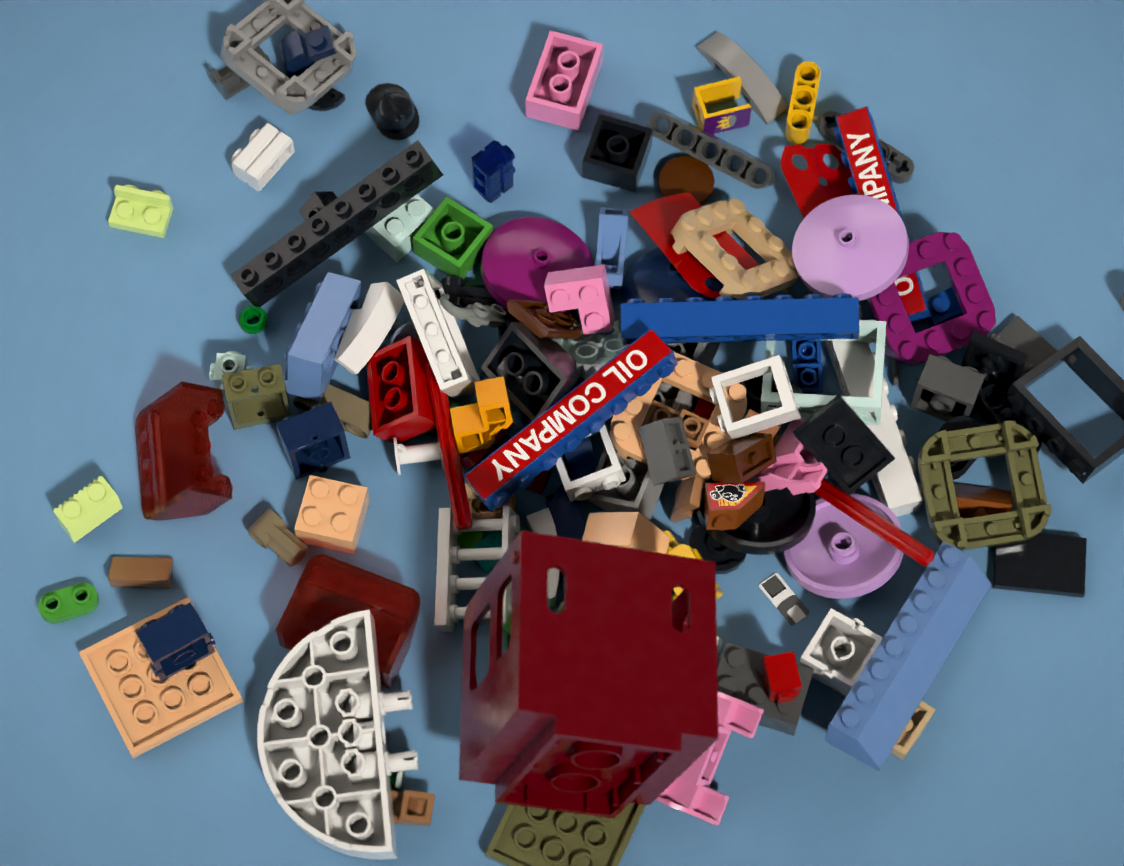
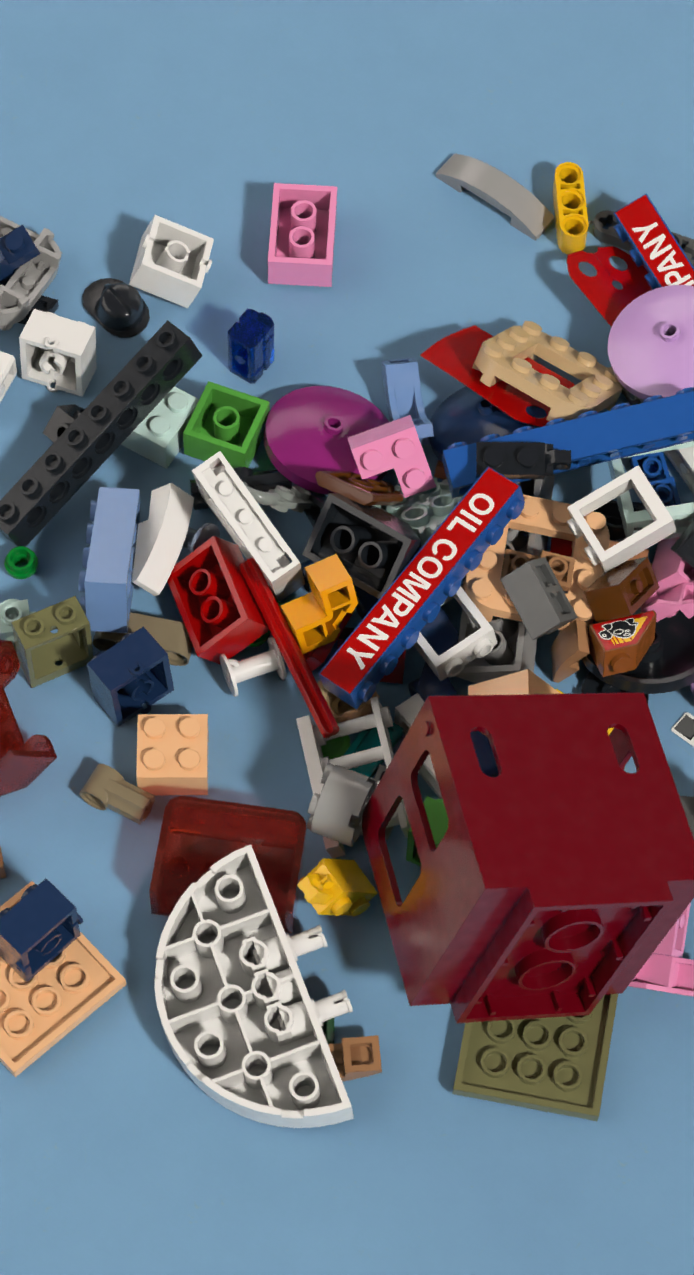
camera: 15 degrees left, 5 degrees down
black brick [582,114,653,193] -> none
dark grey beam [647,112,776,189] -> none
reddish brown tile [658,156,715,206] -> none
yellow piece [692,77,752,135] -> none
none -> white brick [19,309,97,397]
none -> white brick [129,215,214,308]
none -> yellow hinge [297,858,378,917]
none -> light grey brick [307,763,377,847]
none -> black hinge [476,442,571,479]

